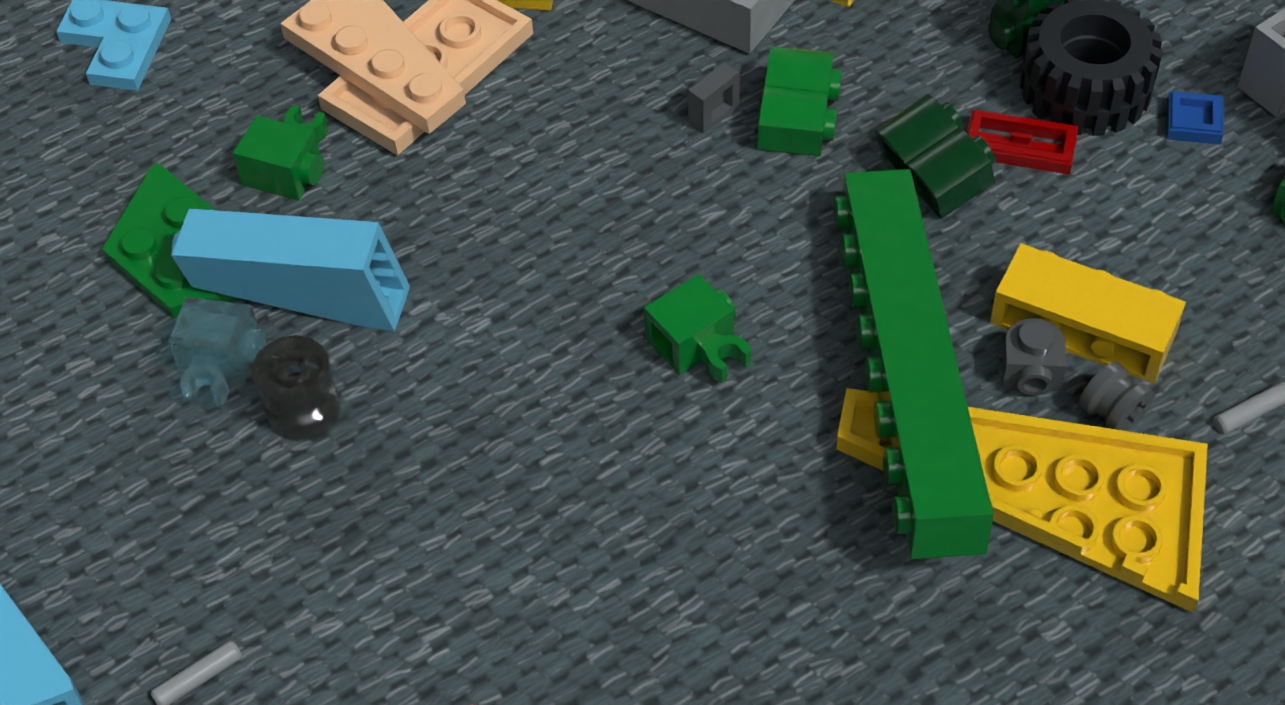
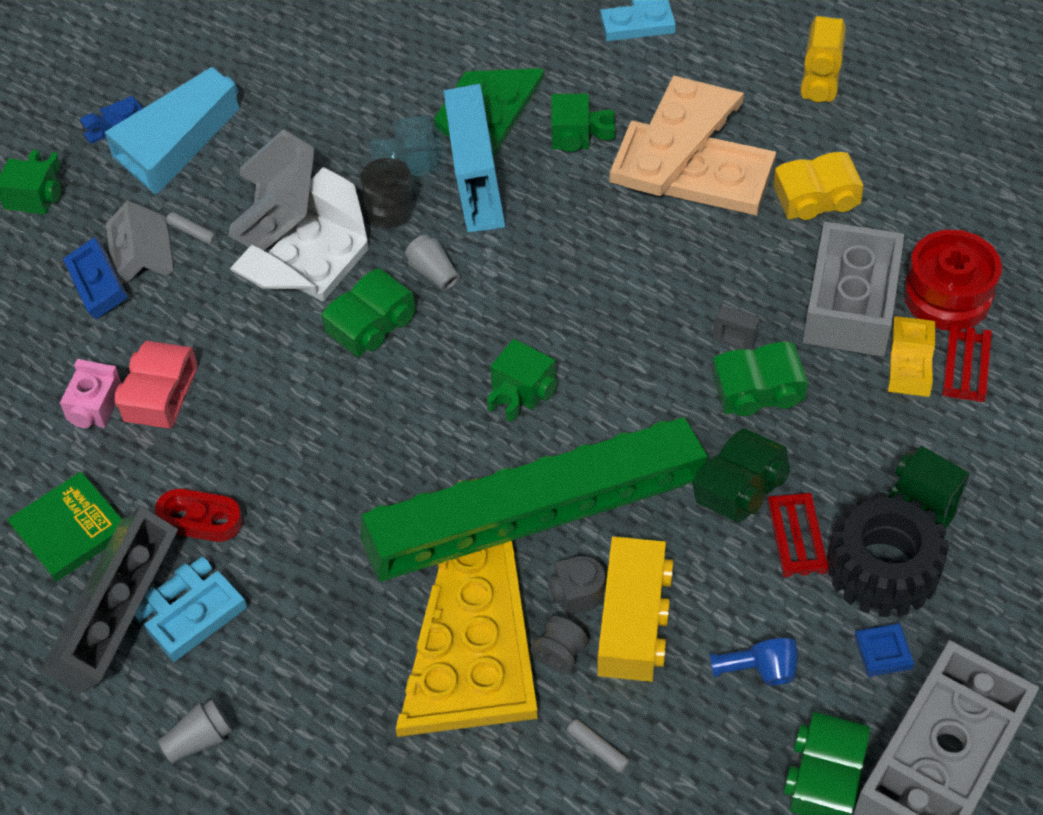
camera: 70 degrees right, 0 degrees up
none -> light grey panel [229,130,314,250]
none -> white piece [230,167,368,301]
none -> green brick [321,268,415,358]
none -> light grey cone [405,234,460,292]
none -> blue bar [710,638,798,686]

